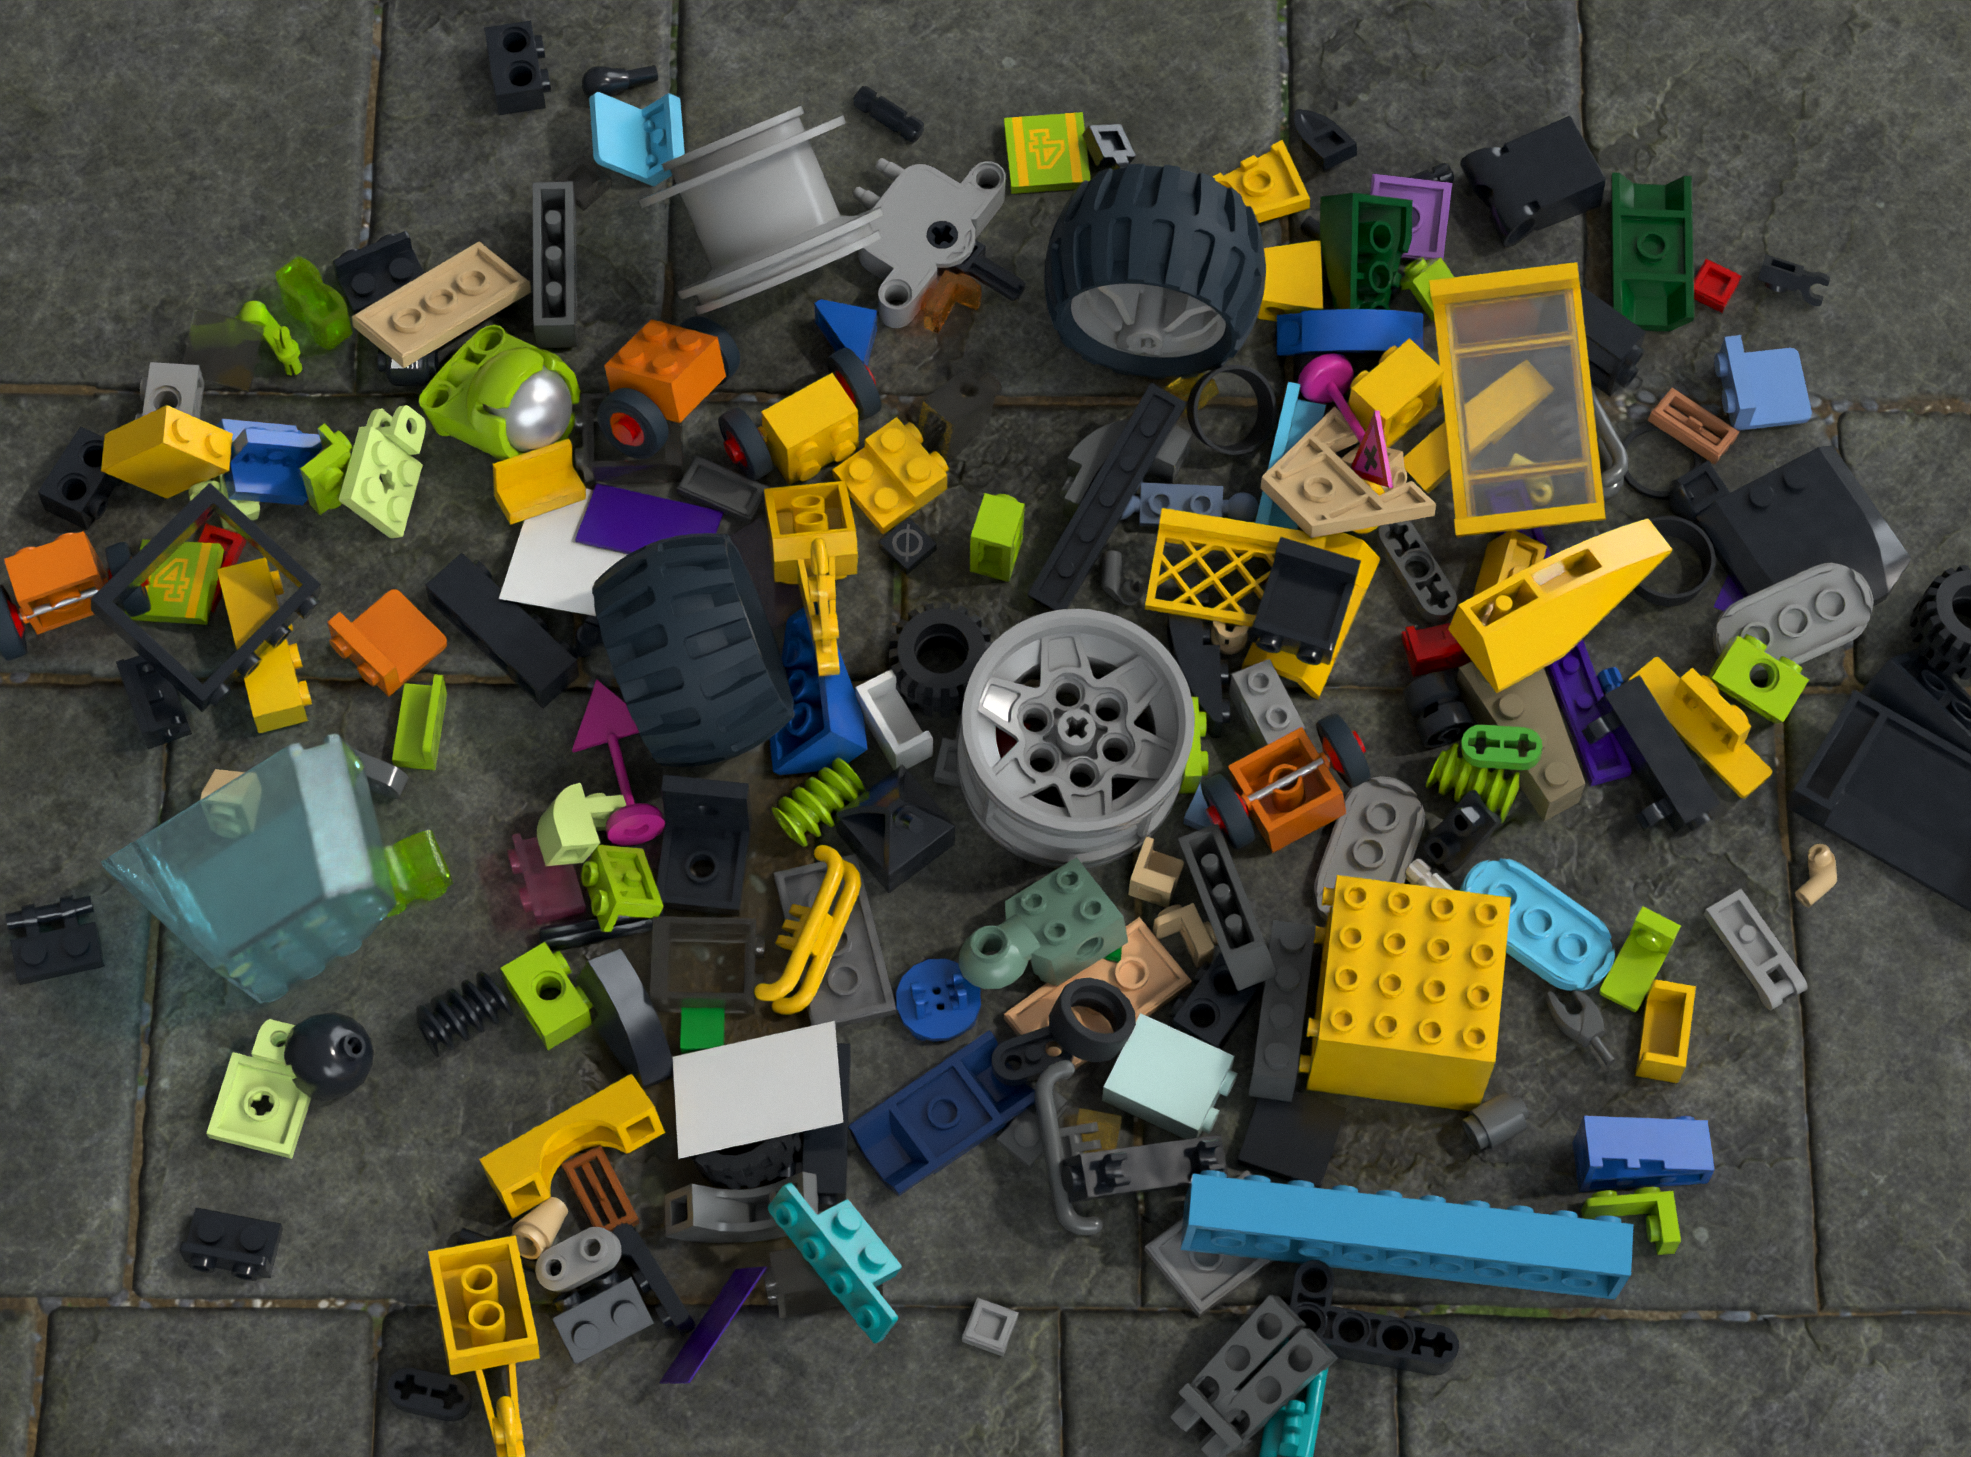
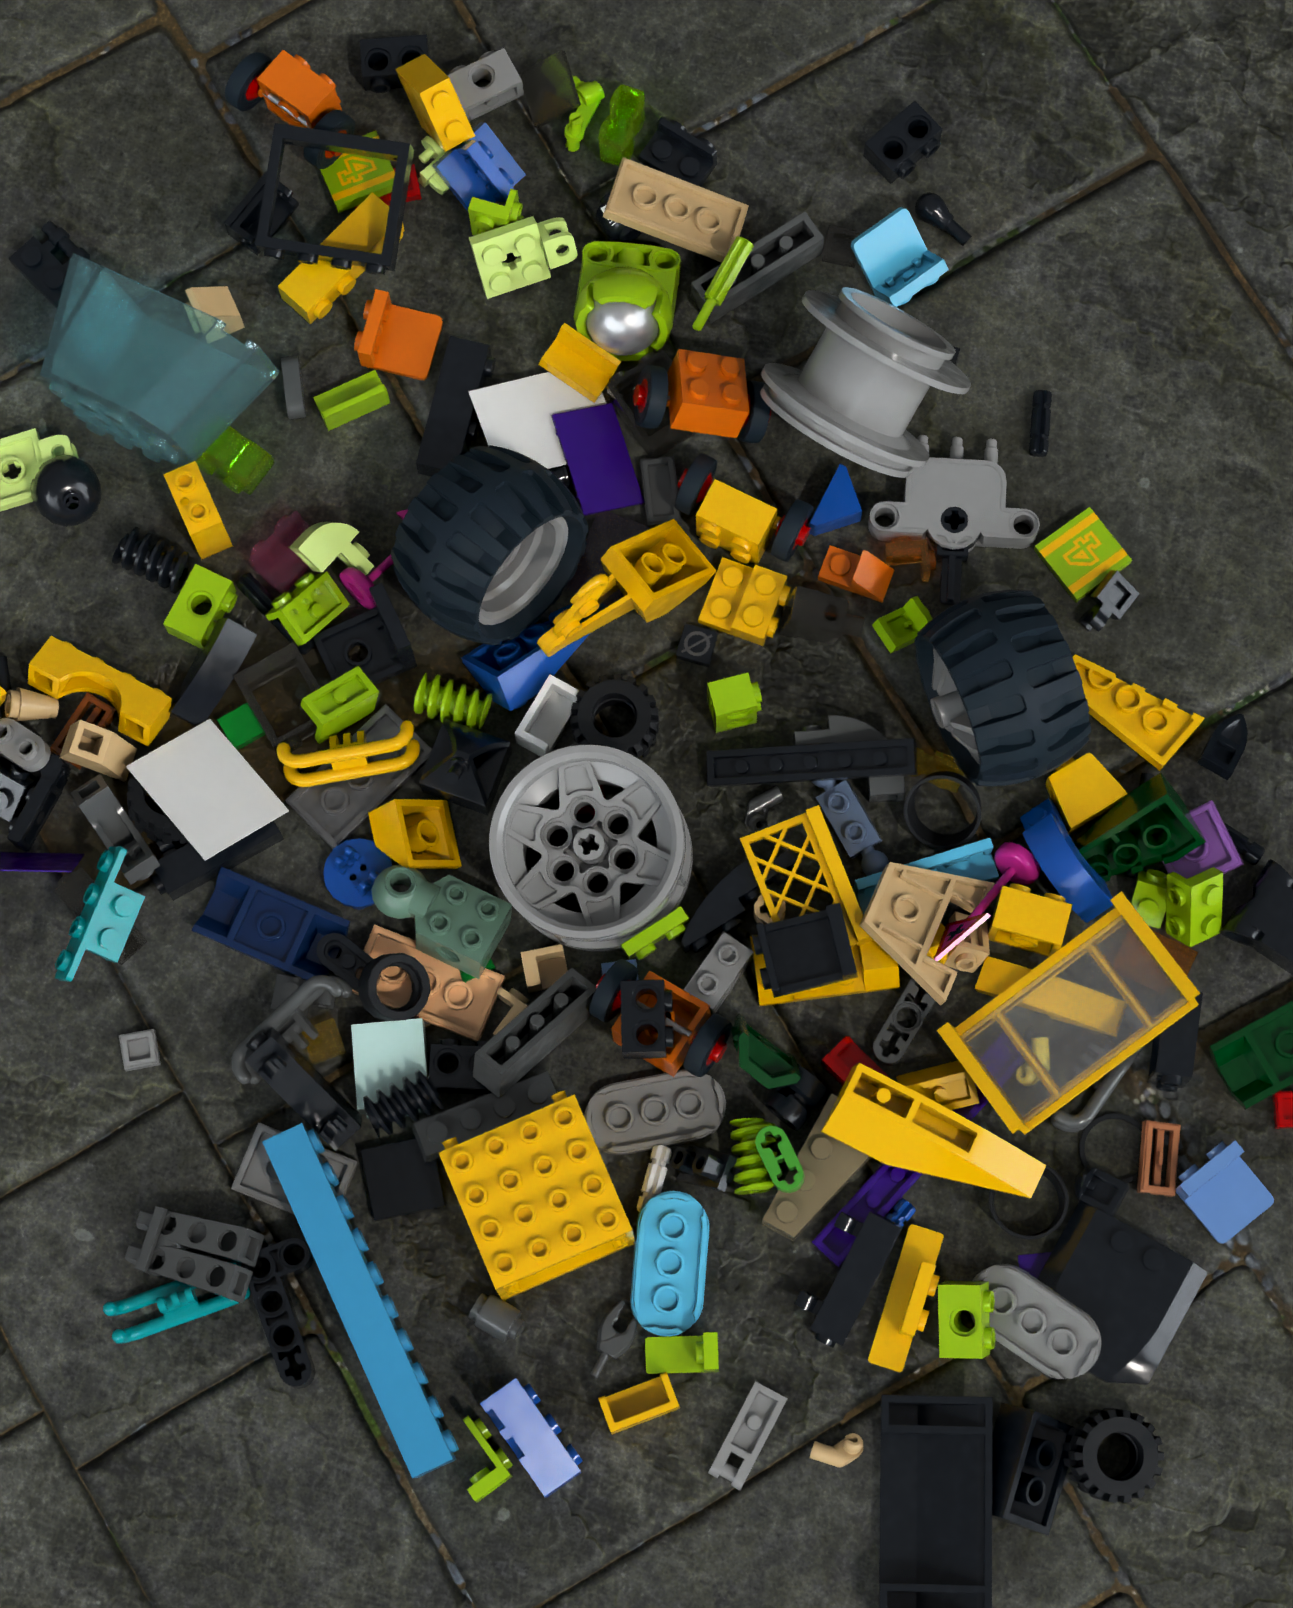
camera: 65 degrees right, 10 degrees up
none -> tan slope [59,720,137,782]
none -> yellow window [163,461,233,560]
none -> lime panel [300,666,379,744]
none -> black piece [363,1070,445,1139]
none -> yellow slope [368,799,462,869]
none -> black brick [620,980,674,1059]
none -> lime axle [692,236,754,331]
none -> dark green piece [731,1014,801,1089]
none -> orange slope [818,545,894,603]
none -> lime bracket [872,596,933,654]
none -> lime bracket [1166,867,1223,948]

